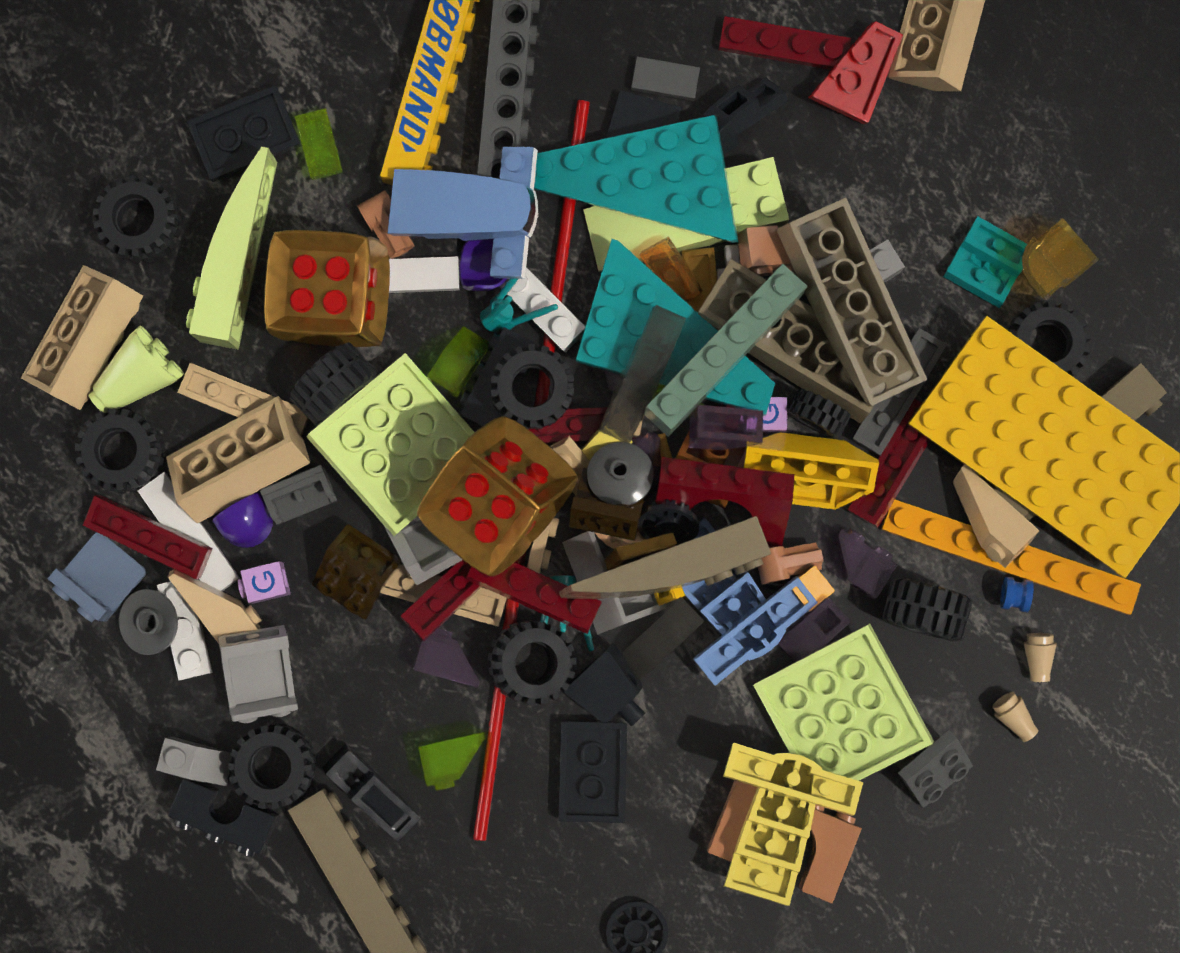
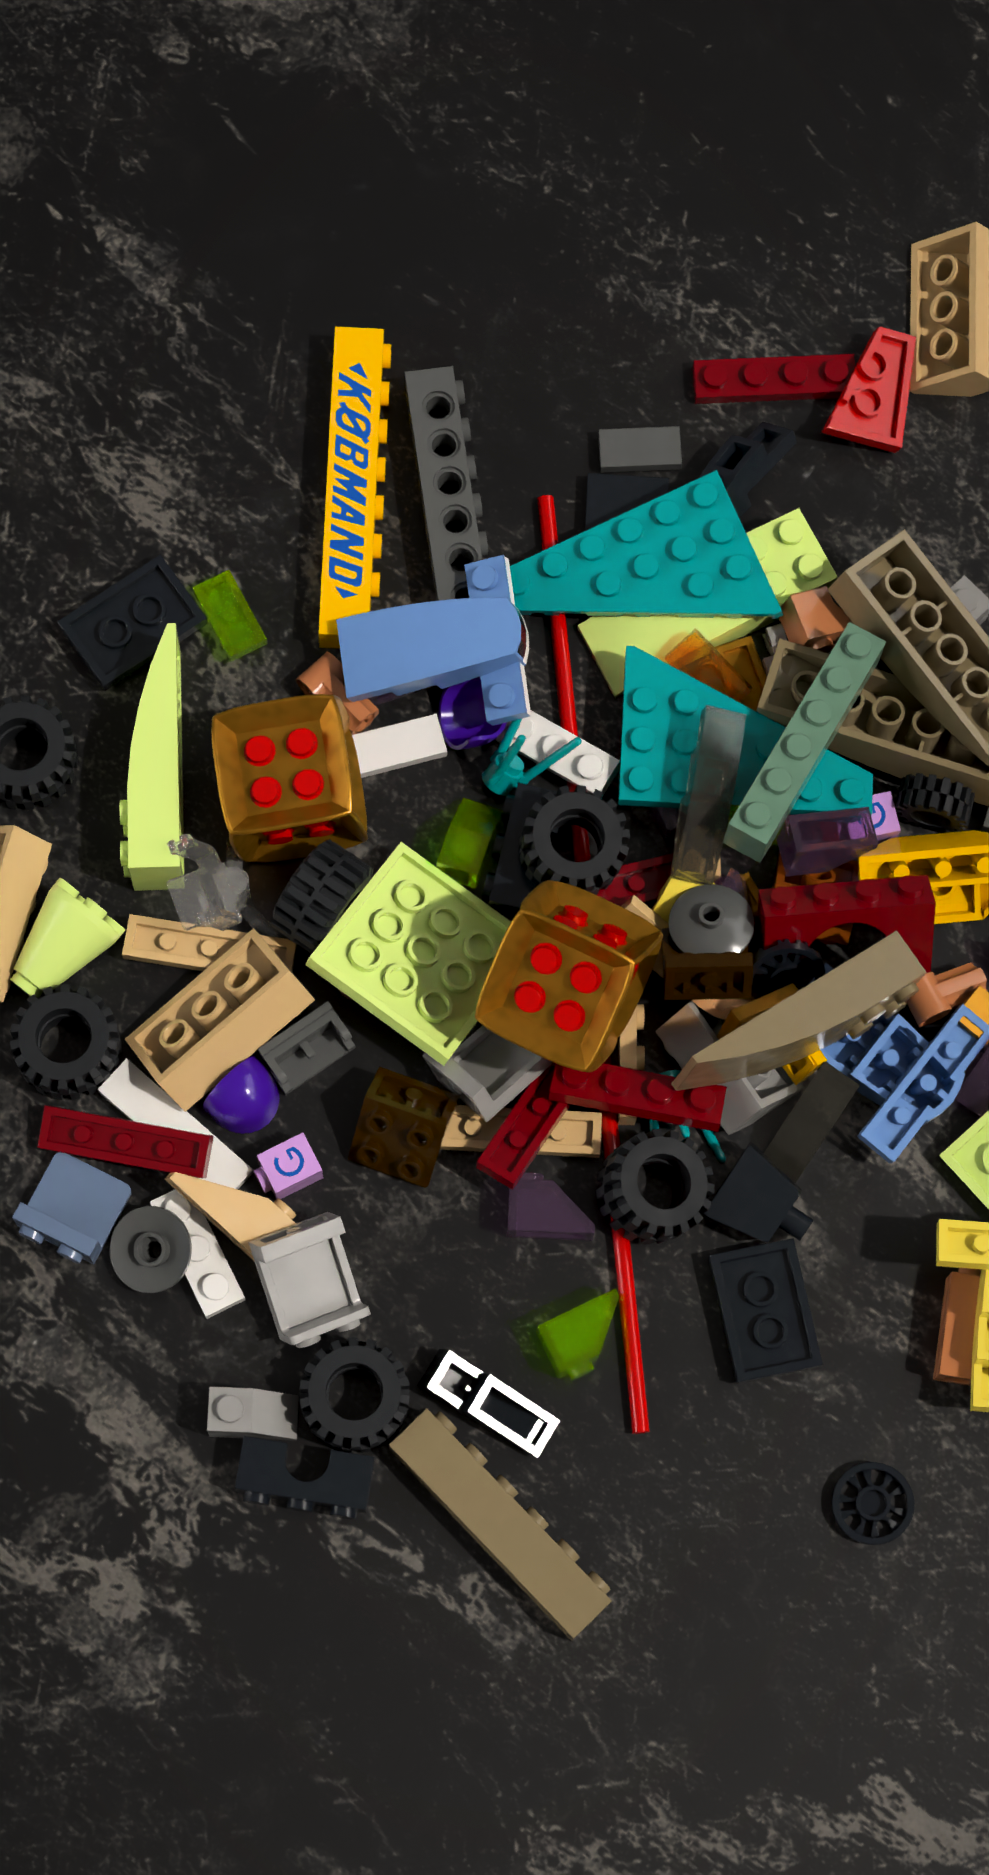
camera: 20 degrees left, 10 degrees down
none -> clear piece [167,834,278,937]

